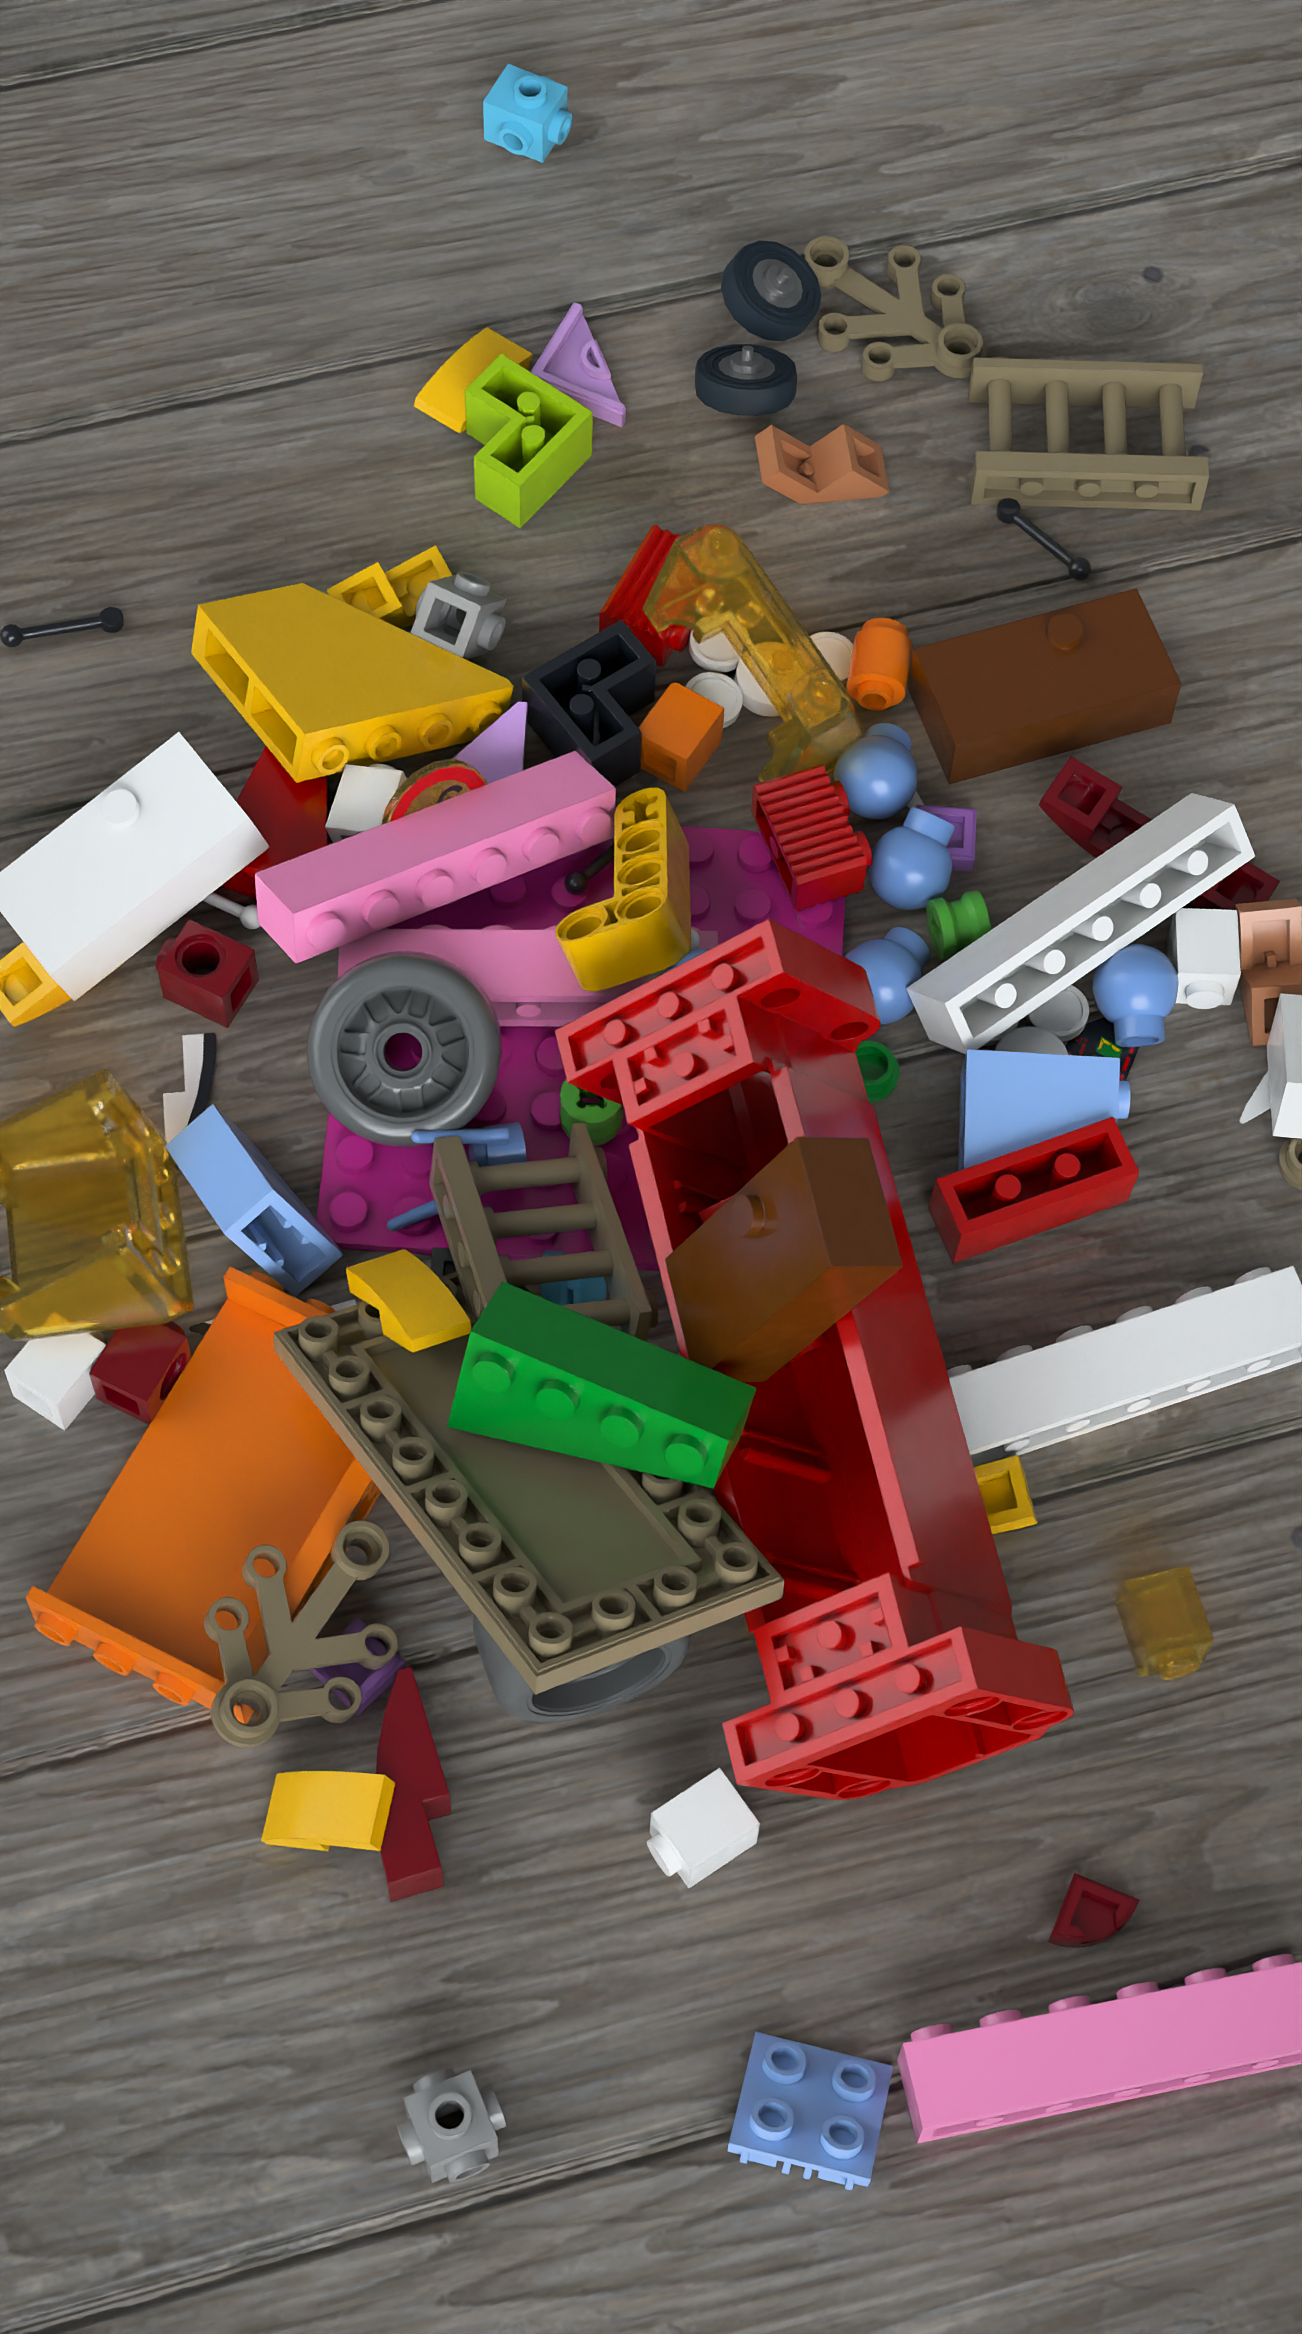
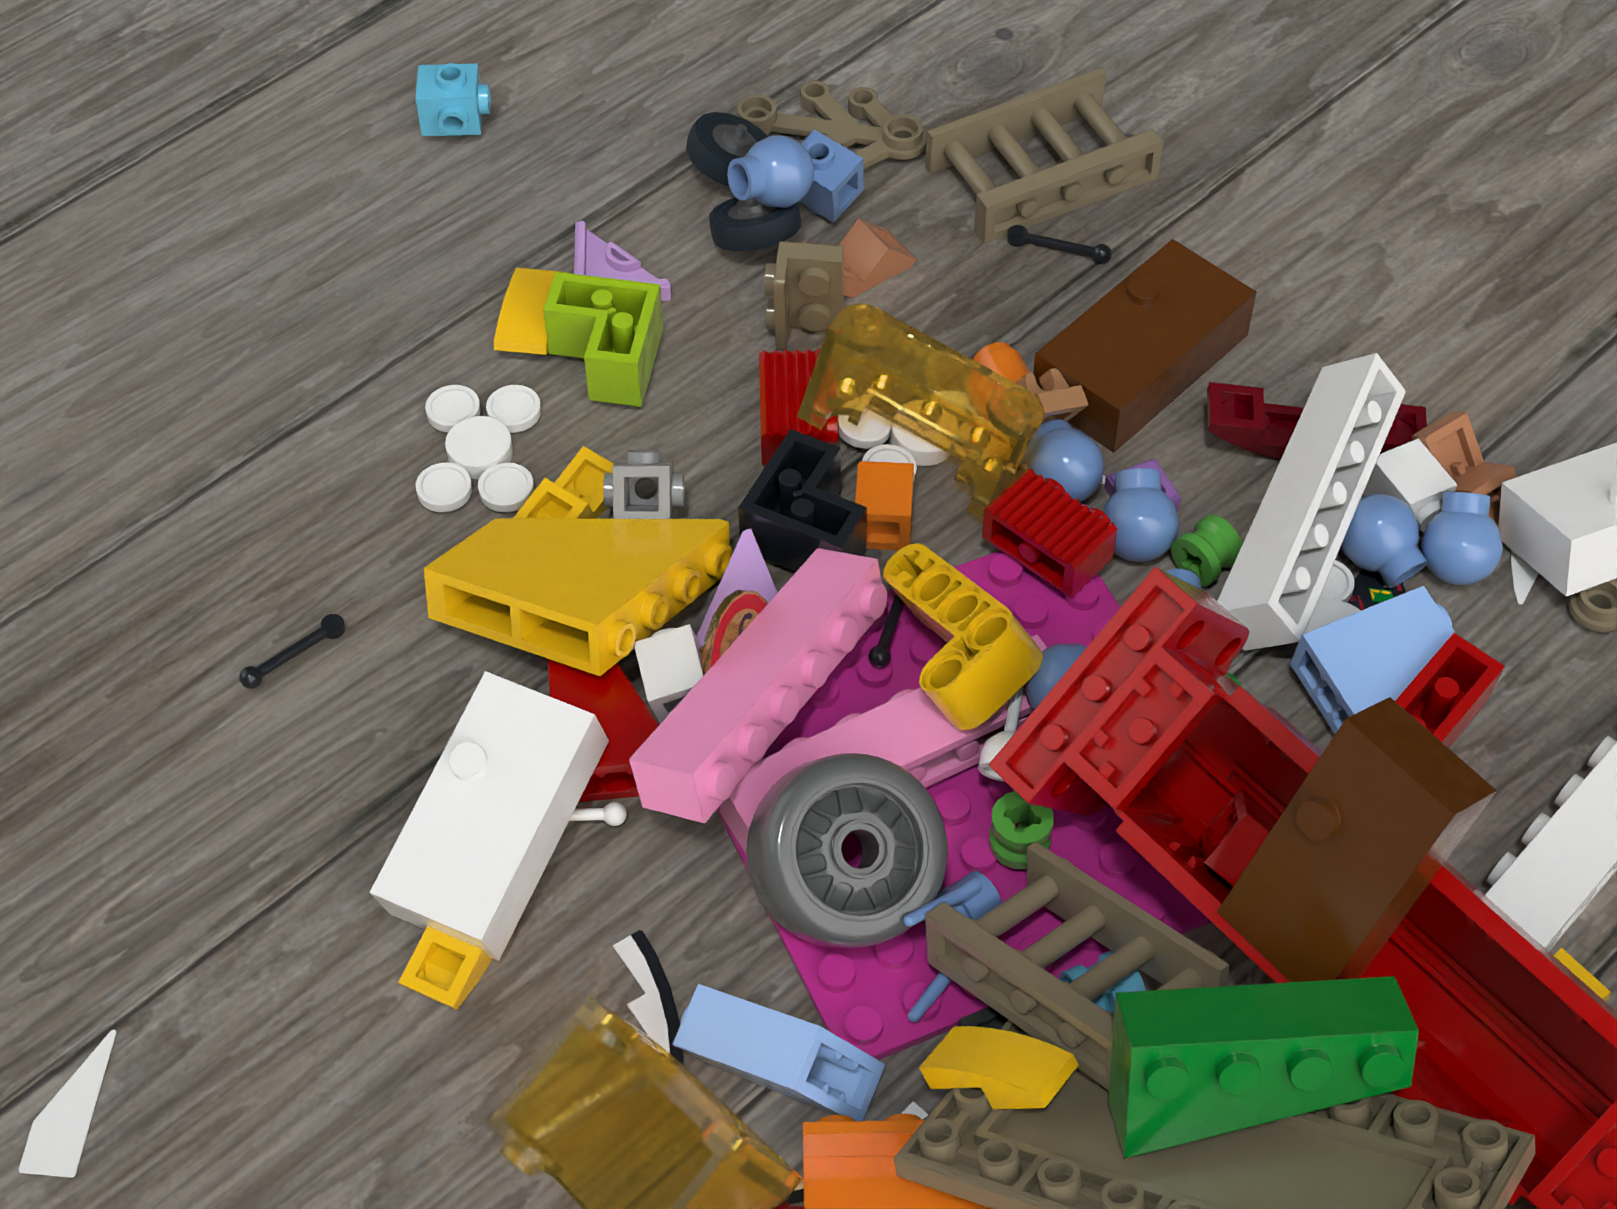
camera: 25 degrees left, 10 degrees down
dark red brick [156,919,259,1028] -> none
none -> white piece [416,385,541,512]
none -> medium blue piece [727,135,814,208]
none -> dark tan bracket [764,241,844,350]
none -> medium blue brick [799,129,864,223]
none -> medium nougat tile [1010,368,1089,435]
none -> medium blue piece [1421,492,1503,585]

